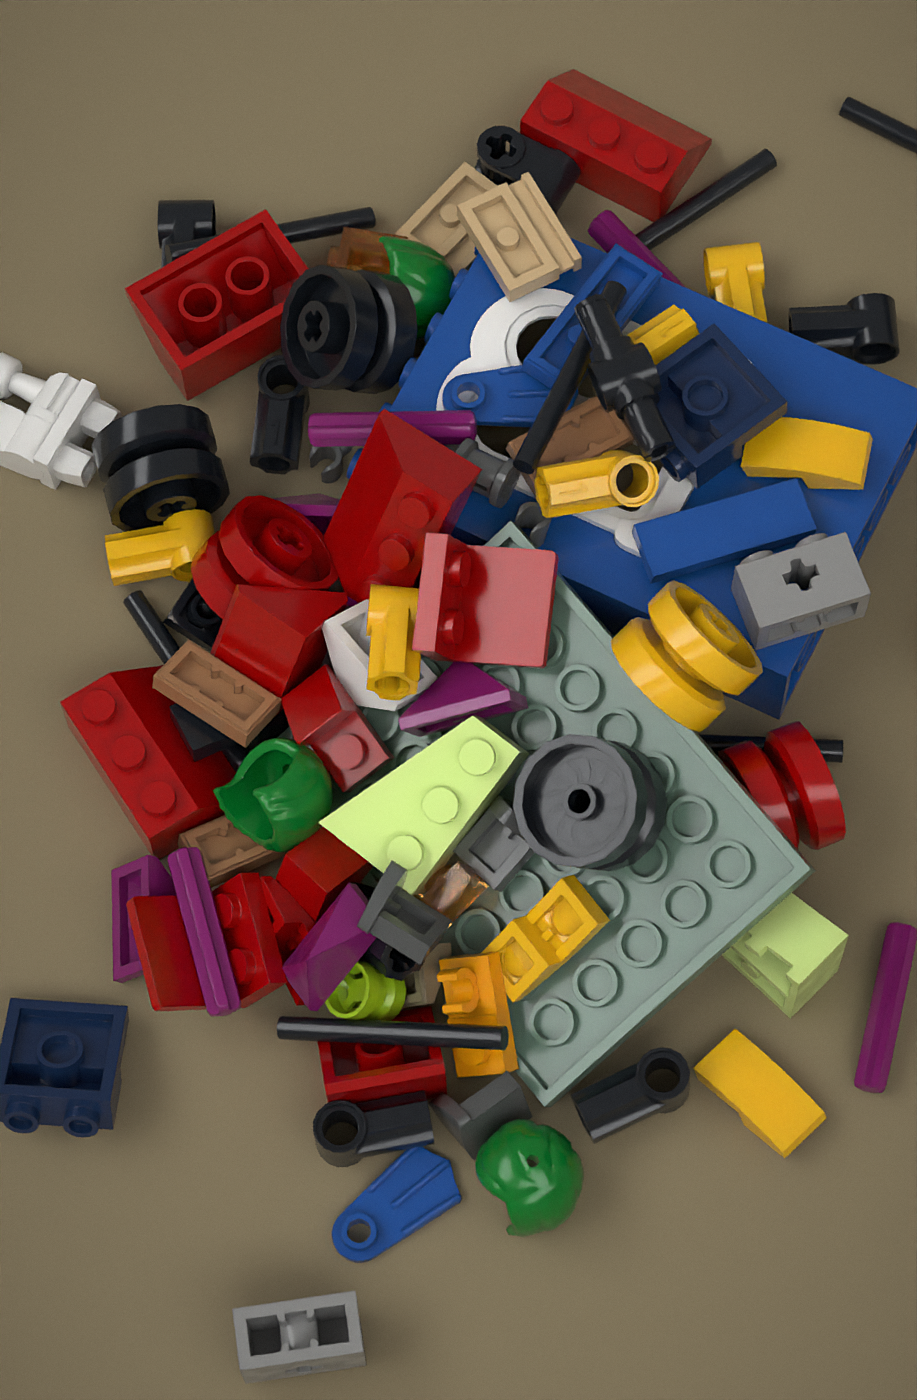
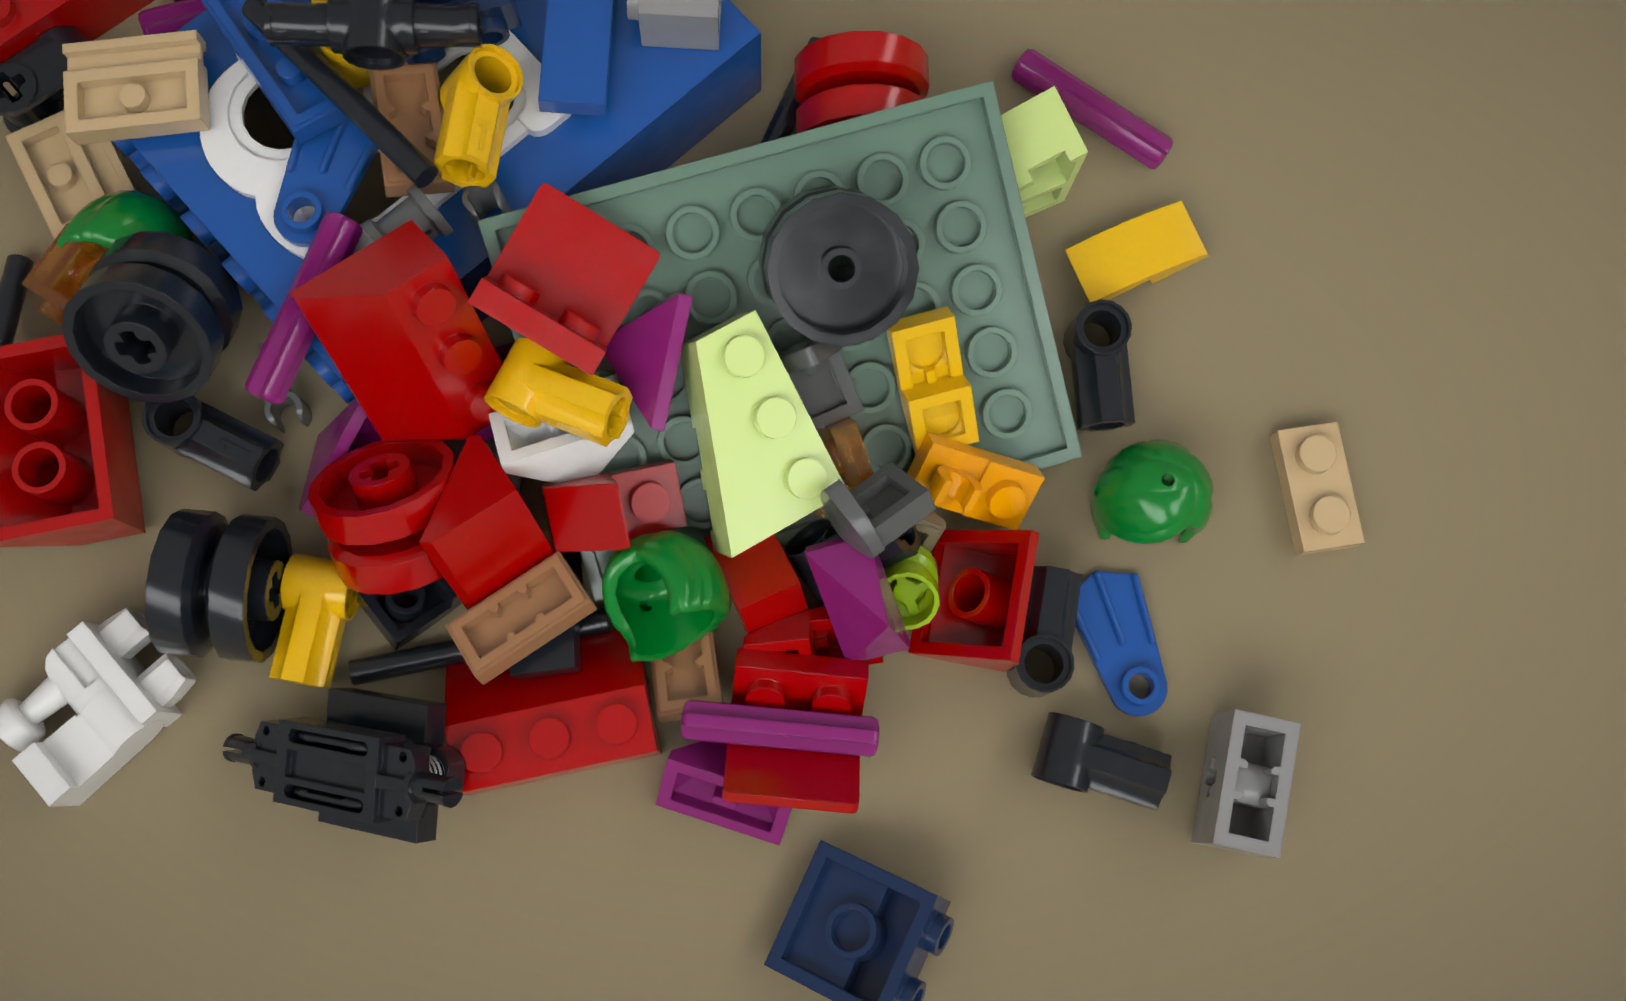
camera: 80 degrees left, 10 degrees up
black bar [277,1016,509,1050] -> none
dark grey tile [428,1071,533,1160] -> none
yellow wheel [611,580,763,732] -> none
none -> black piece [222,687,465,844]
none -> black piece [1031,712,1172,810]
none -> tan plate [1270,422,1365,556]

